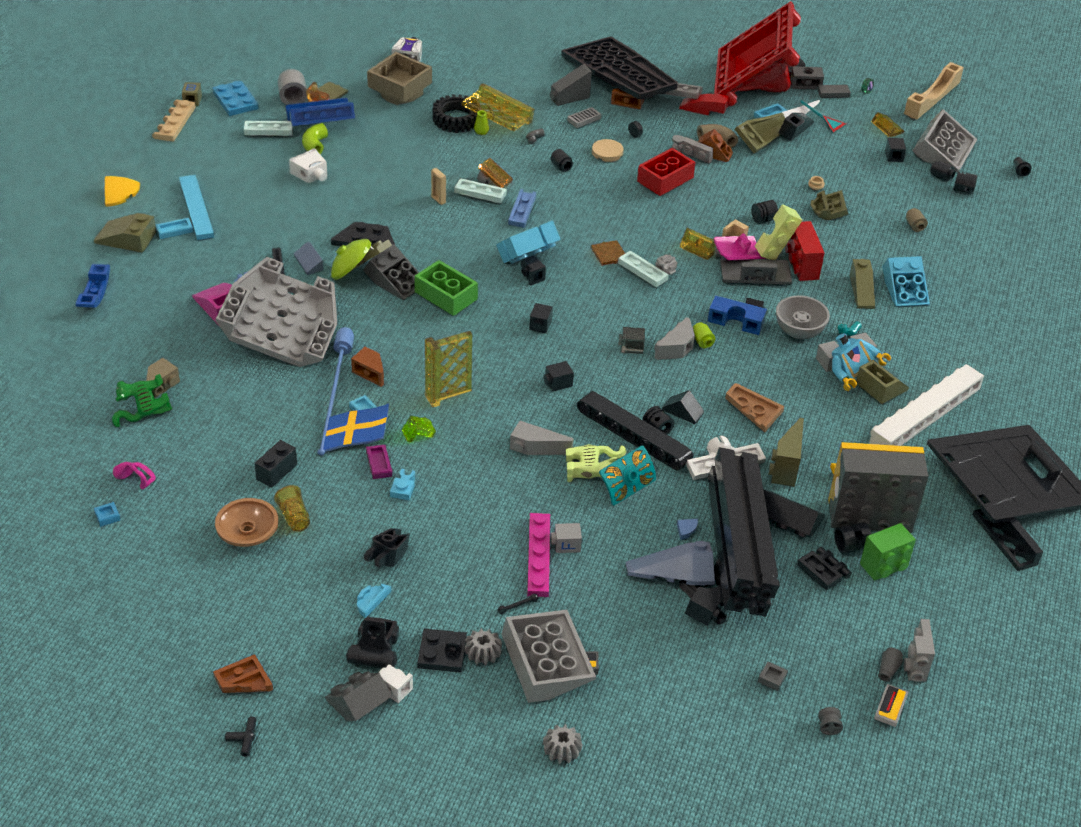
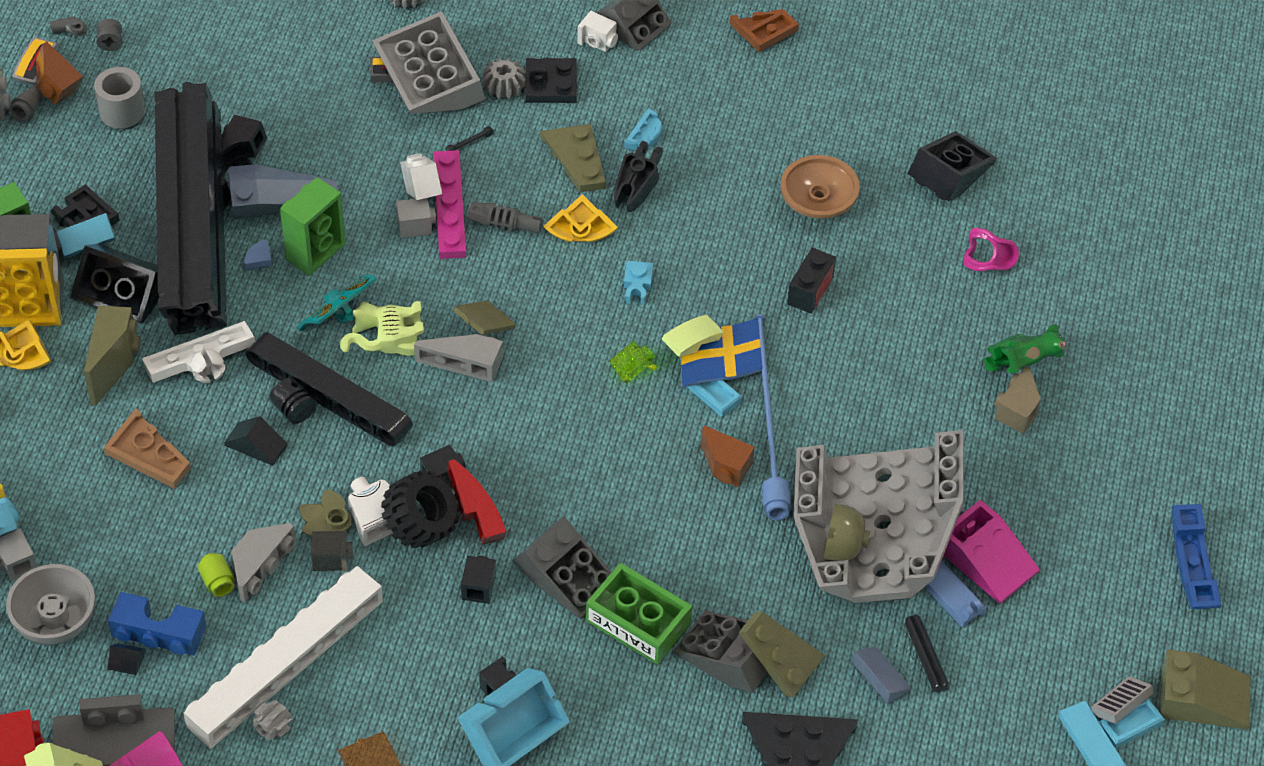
camera: 175 degrees right, 10 degrees up
dark azure tile [94,502,121,527] -> none
clear yellow plant [274,485,310,532] -> none
lime dish [331,239,371,280] -> none
black piece [346,617,399,669] -> none
magenta tile [366,444,392,479] -> none
clear yellow fence [425,331,473,408] -> none
light aqua plate [618,251,668,287] -> none
dark grey plate [758,662,788,691] -> none
none -> dark orange slope [36,41,83,105]
none -> dark grey arm [50,16,87,36]
none -> medium azure tile [57,213,116,258]
none -> light grey piece [94,67,145,129]
none -> white brick [184,566,383,749]
none -> bright green brick [280,177,346,276]
none -> olive plate [299,489,352,537]
none -> white torso [348,477,393,547]
none -> black tyre [381,470,460,548]
none -> white brick [400,154,442,200]
none -> red slope [447,460,507,545]
none -> olive piece [453,300,516,335]
none -> dark grey hinge [468,202,543,234]
none -> dark grey slope [513,517,612,619]
none -> olive wing [540,124,606,192]
none -> yellow brick [543,194,618,243]
none -> yellowish green slope [662,315,724,357]
none -> olive cylinder [823,504,870,561]
none -> black slope [907,131,997,202]
none -> light grey tile [1091,676,1154,724]

